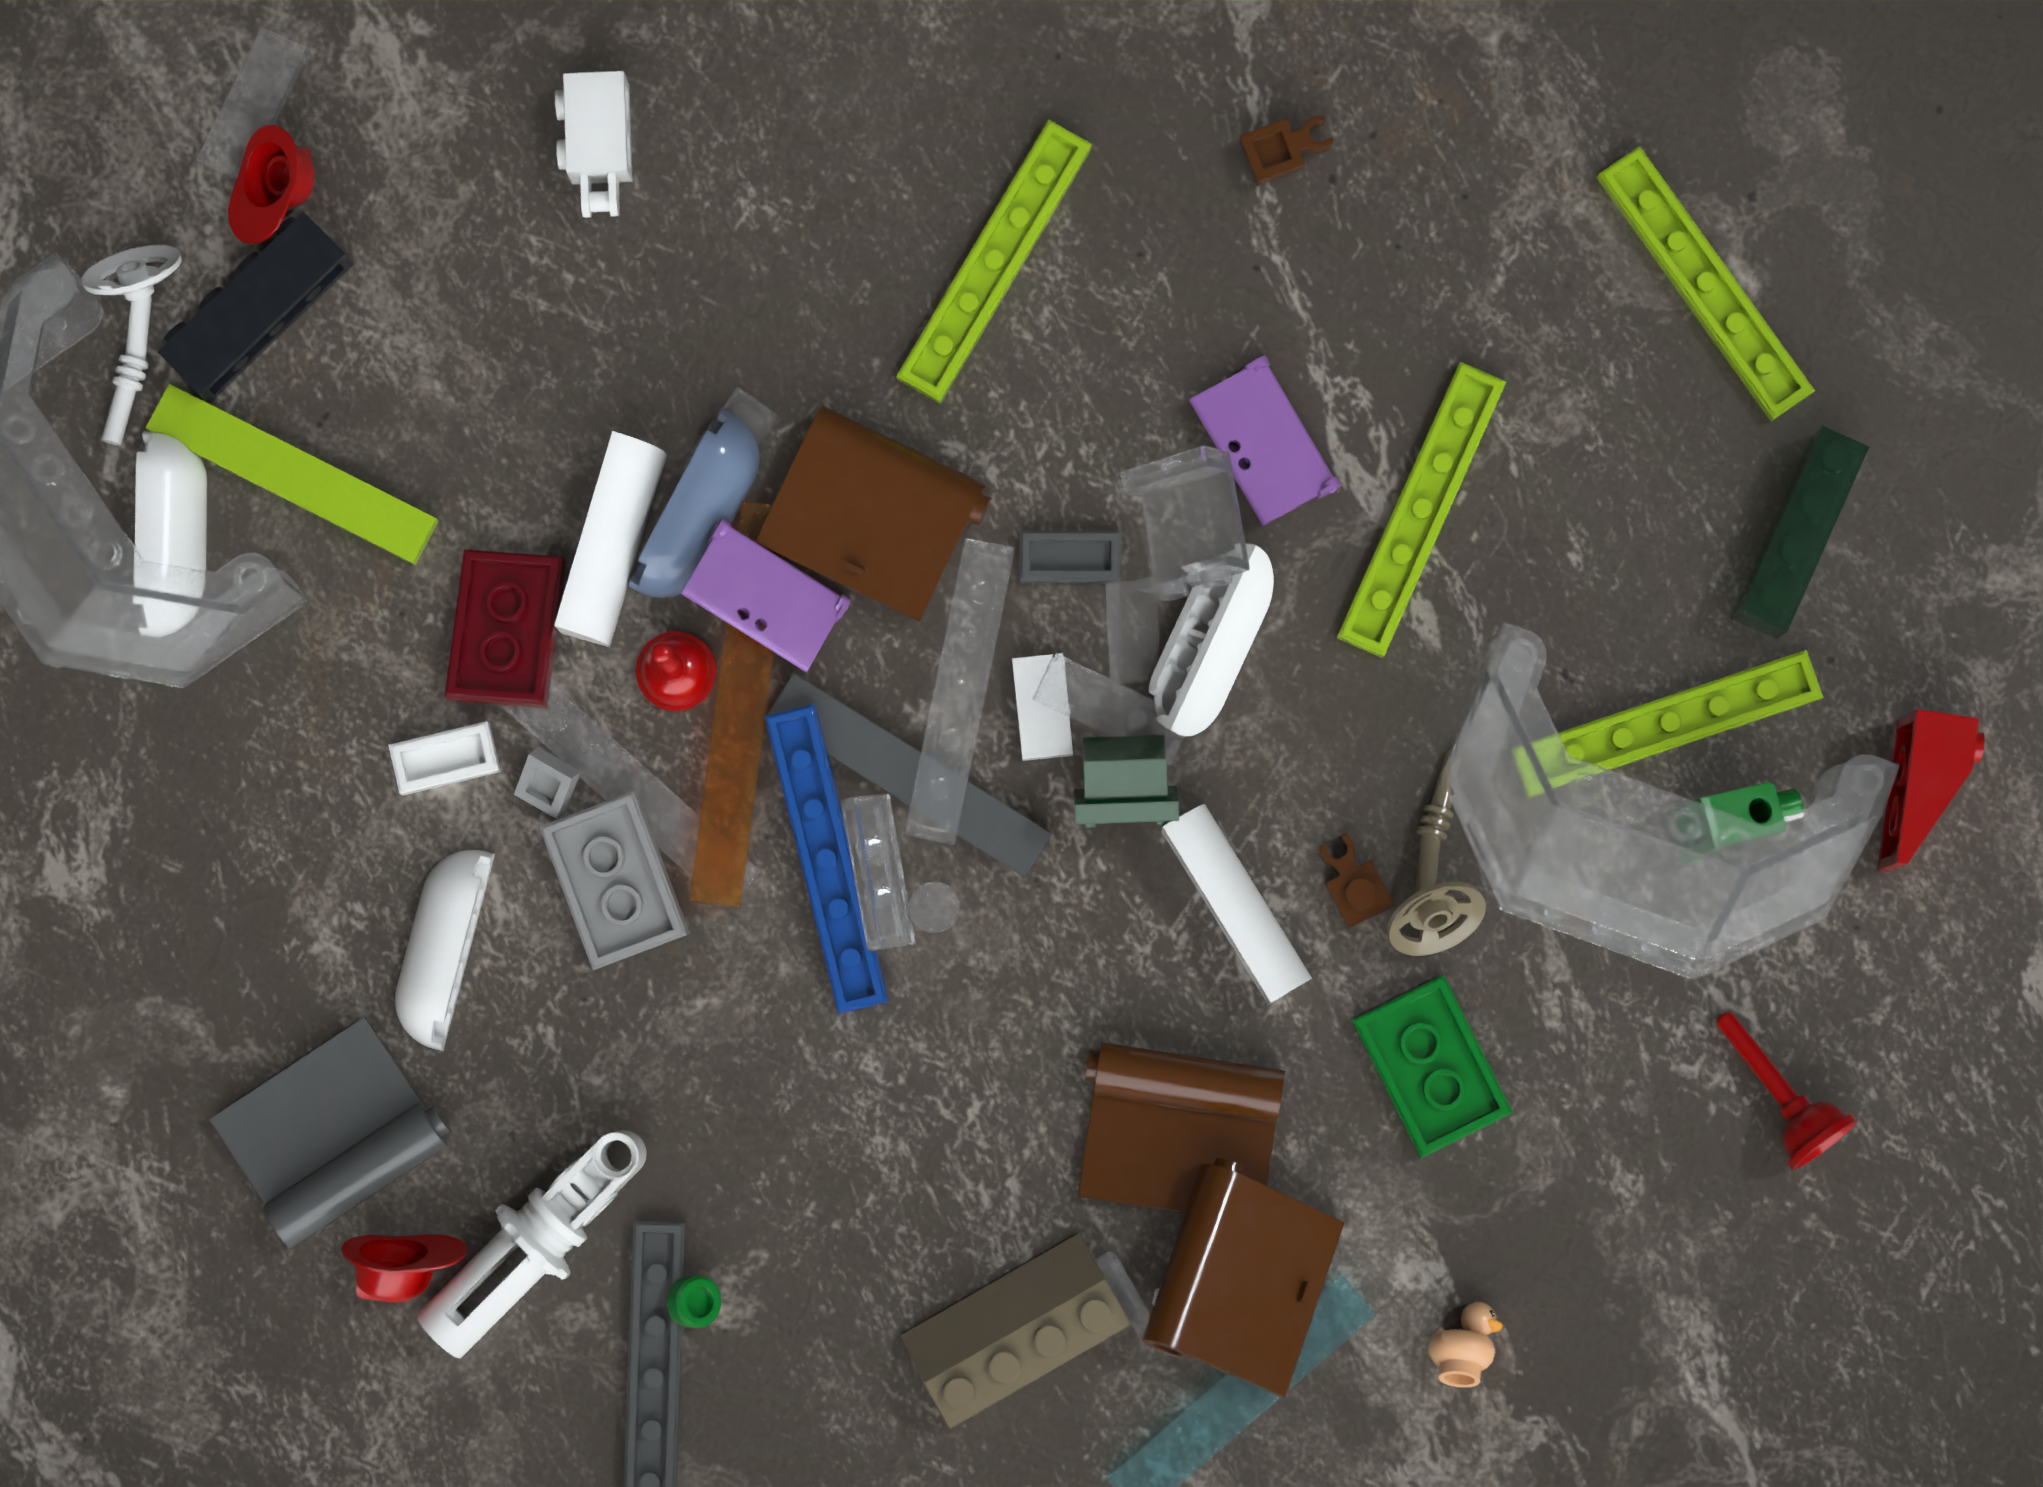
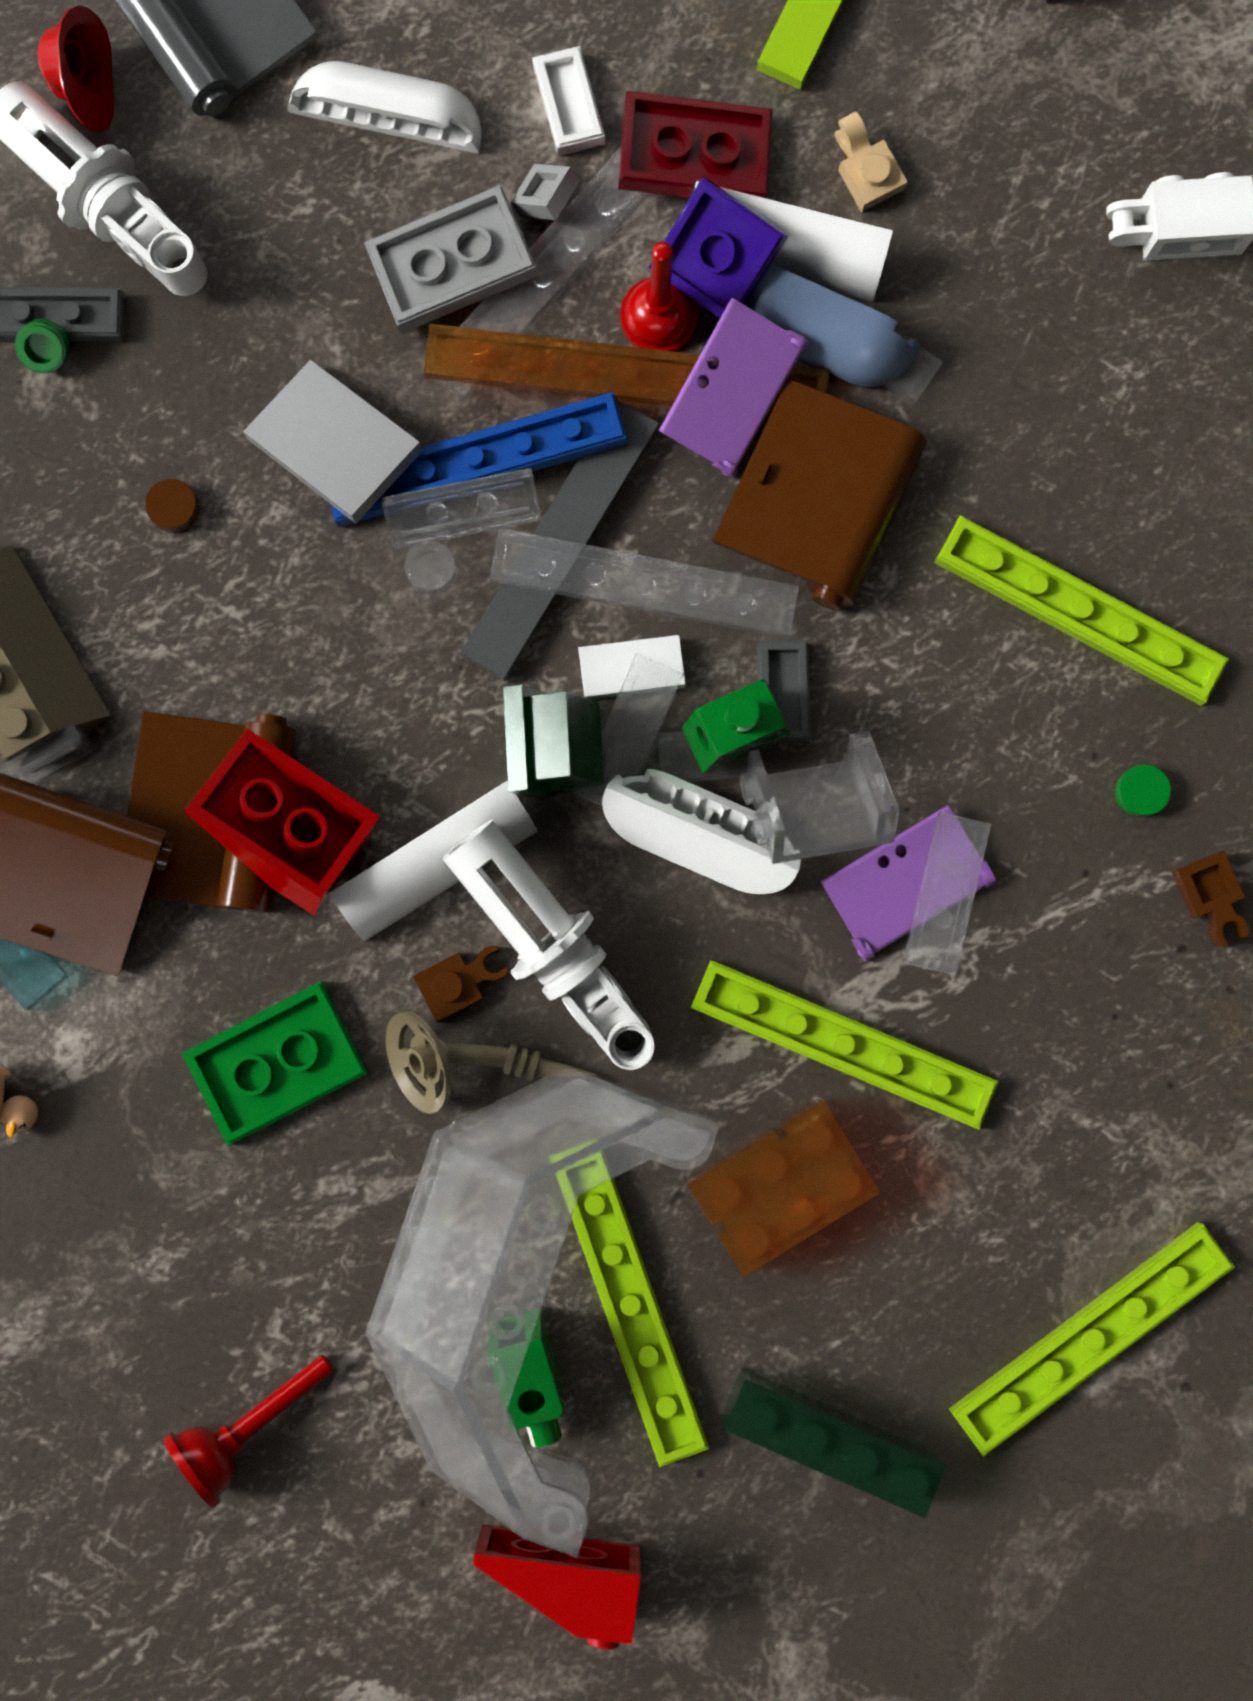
camera: 80 degrees right, 0 degrees up
none -> reddish brown tile [145,479,199,533]
none -> red slope [185,729,380,916]
none -> light grey tile [243,360,423,524]
none -> white piece [442,819,655,1070]
none -> dark purple tile [648,177,789,318]
none -> green torso [681,679,791,774]
none -> clear orange piece [685,1099,880,1278]
none -> tan plate [834,111,908,213]
none -> clear tile [903,812,991,976]
none -> green tile [1115,764,1171,817]

